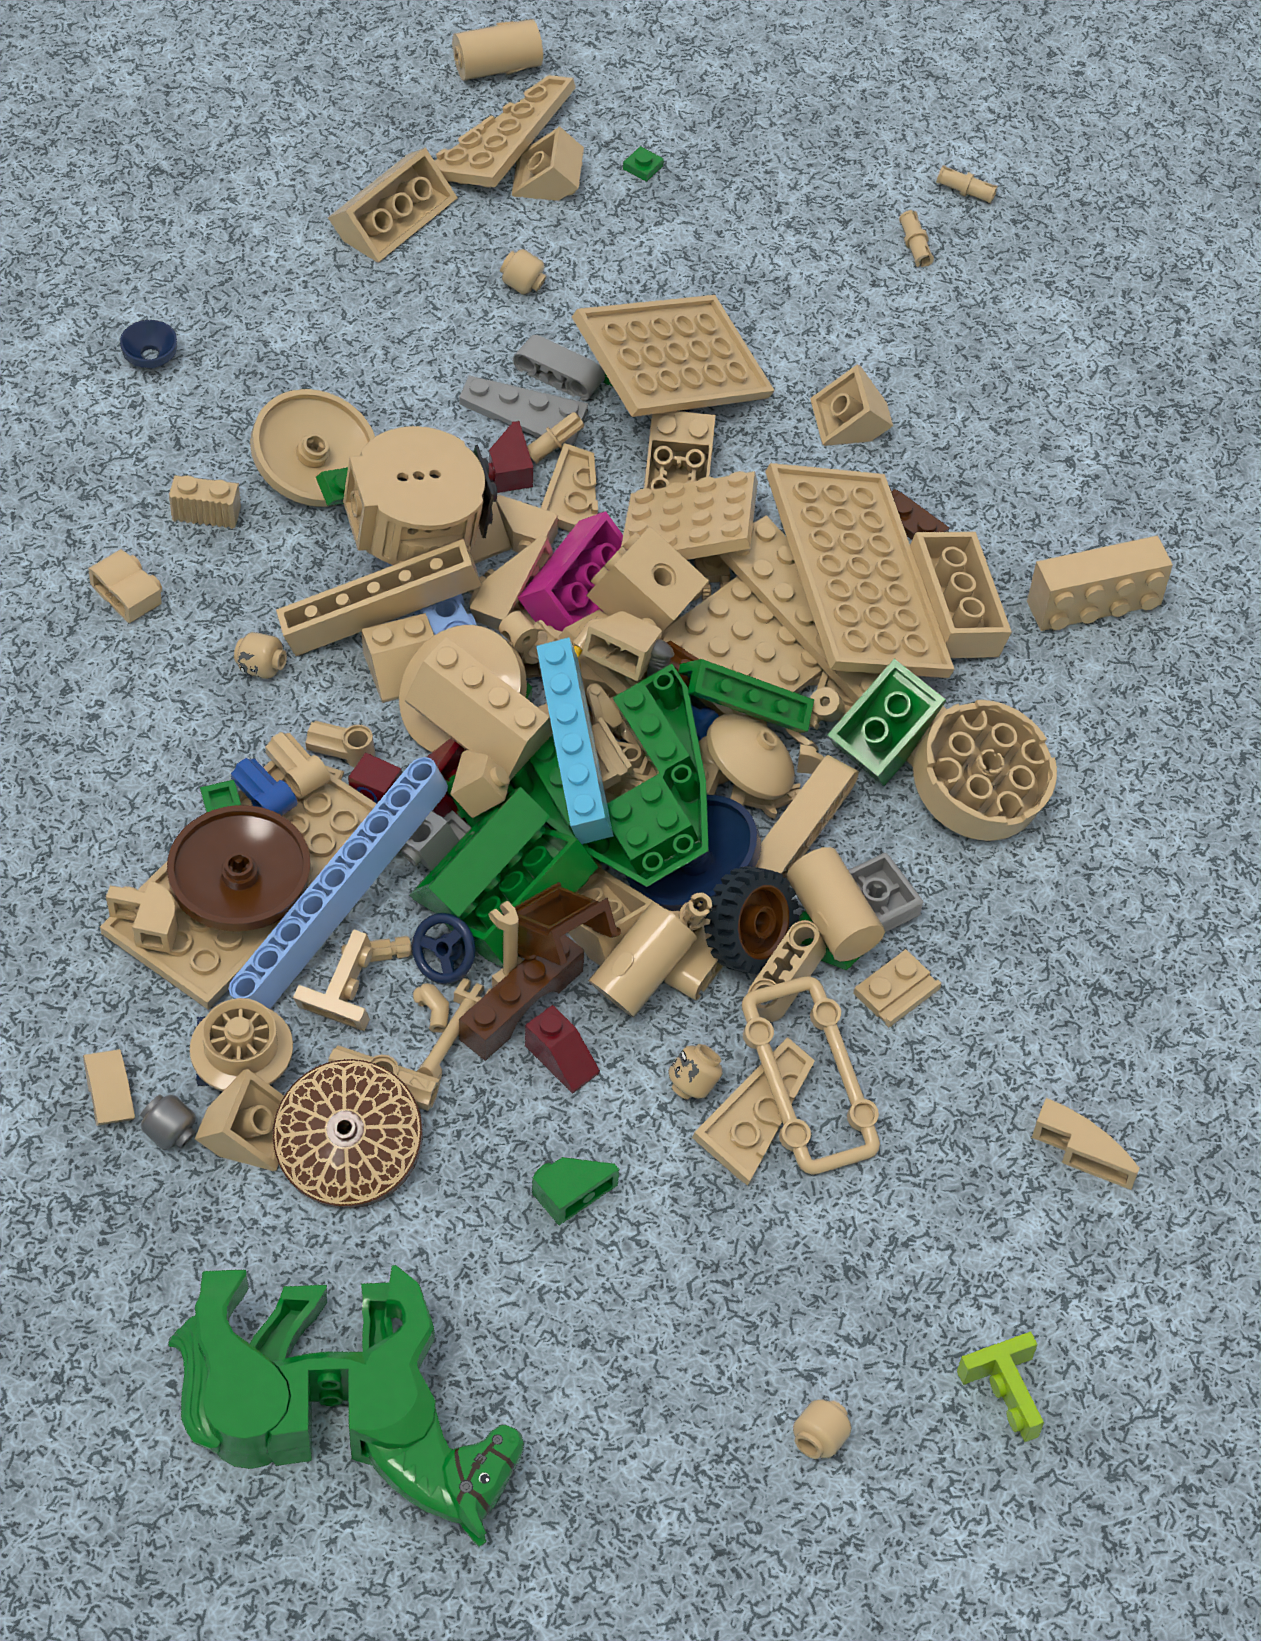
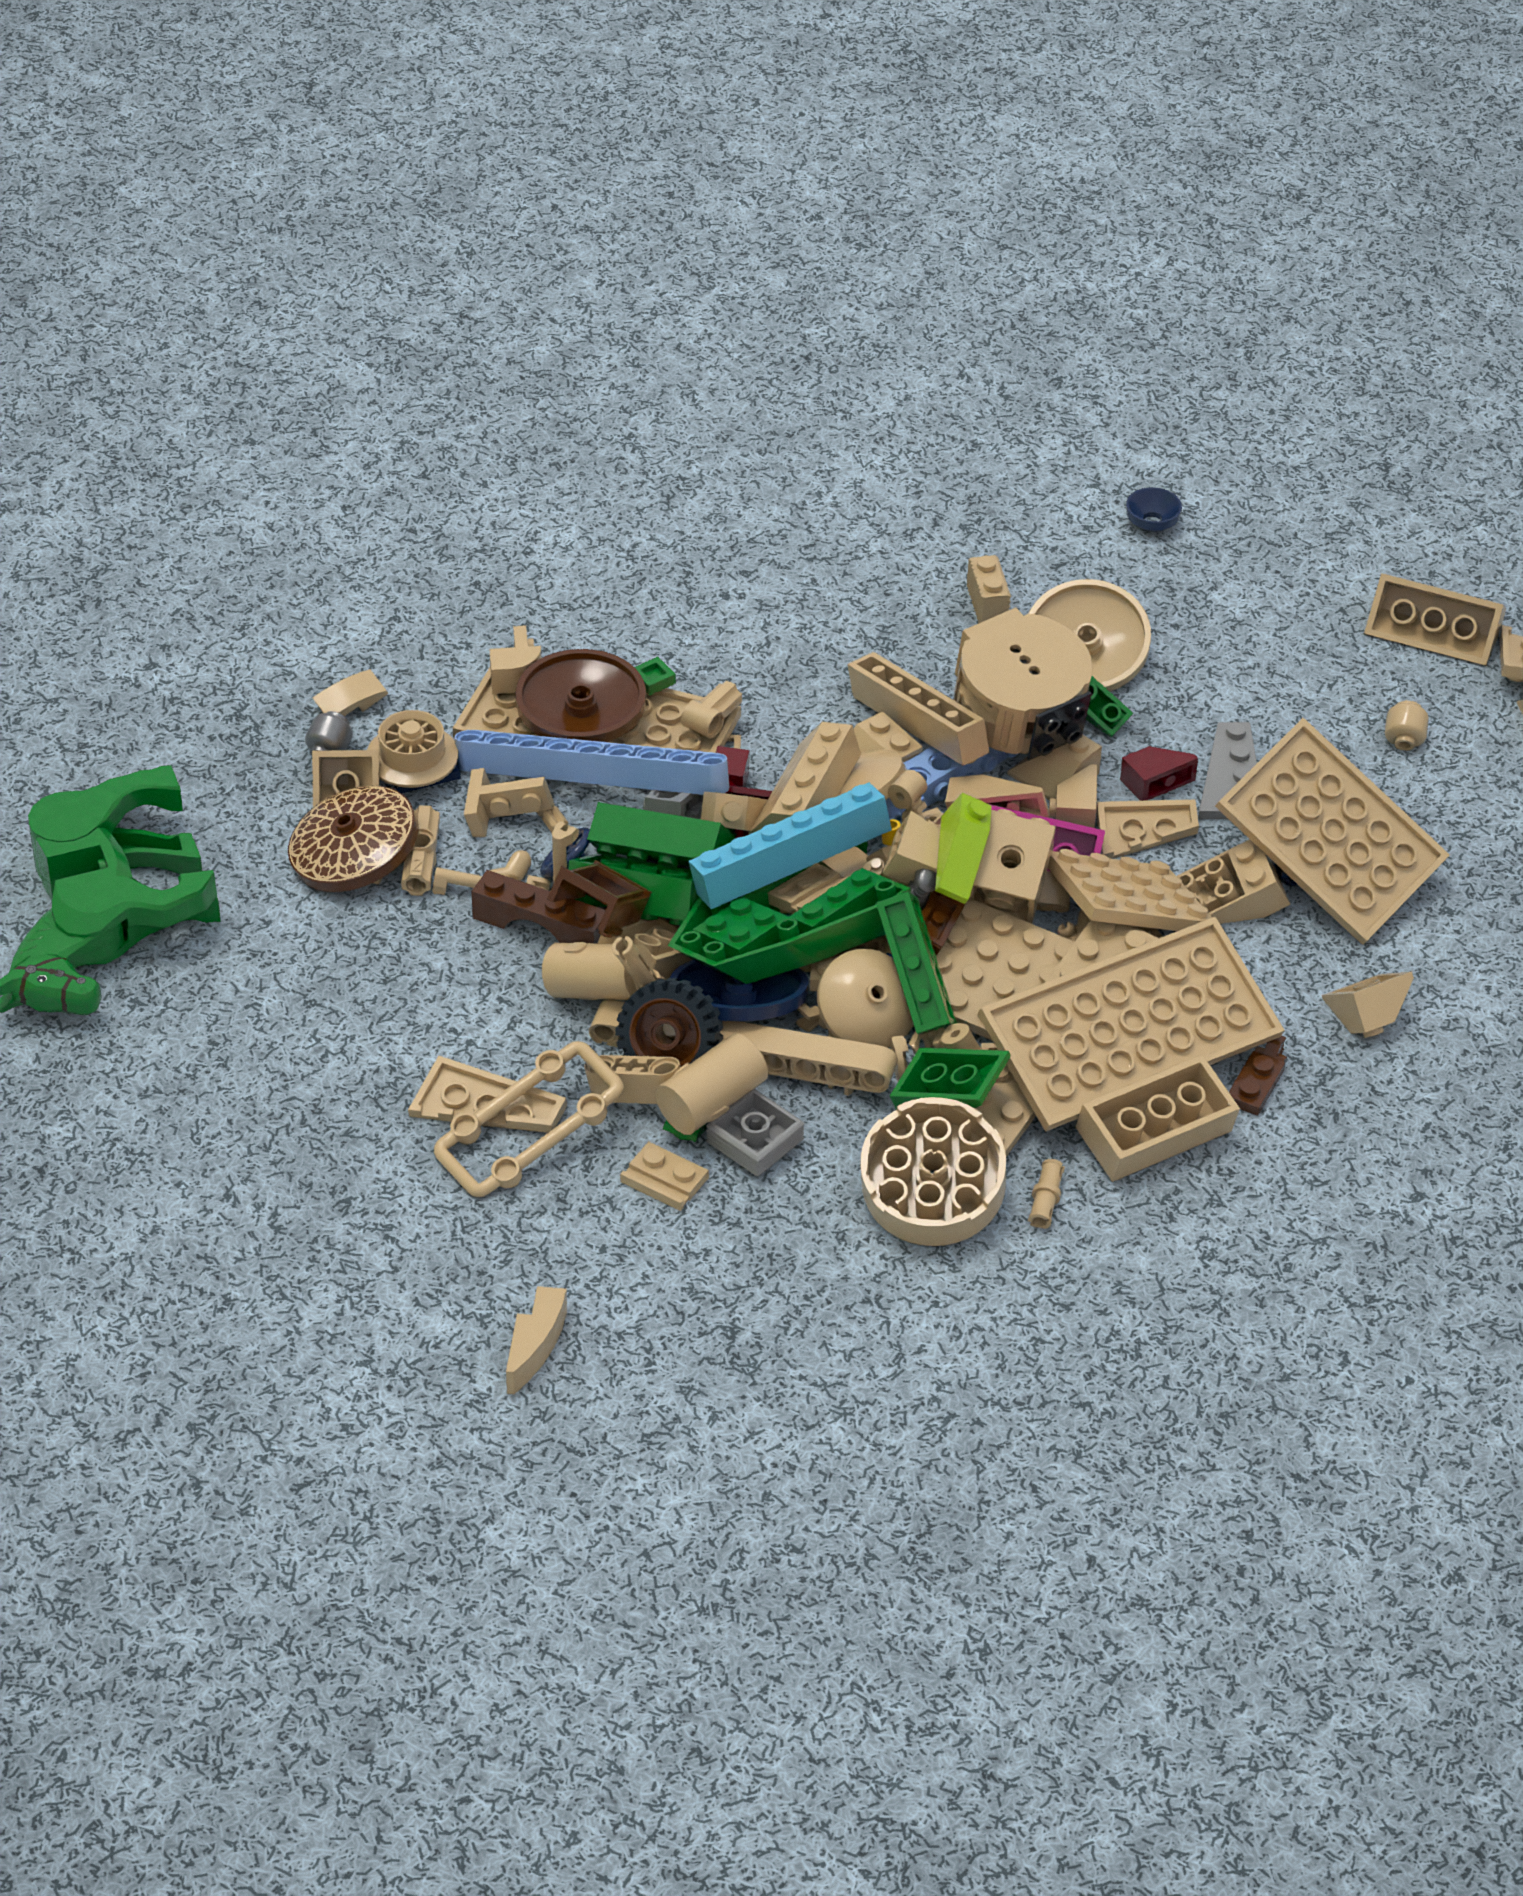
camera: 75 degrees right, 10 degrees down
tan brick [88,549,162,623] -> none
blue piece [231,758,298,816] -> none
tan head [234,632,287,679] -> none
tan piece [305,721,376,768] -> none
dark red slope [525,1005,600,1094] -> none
tan axle [527,412,584,464] -> none
green slope [532,1157,619,1225] -> none
tan head [668,1044,723,1099] -> none
tan head [793,1399,851,1459] -> none
lime bracket [957,1331,1044,1442] -> none
tan brick [1027,535,1173,631] -> none
none -> lime slope [935,792,992,904]
none -> tan pin [1028,1159,1065,1229]

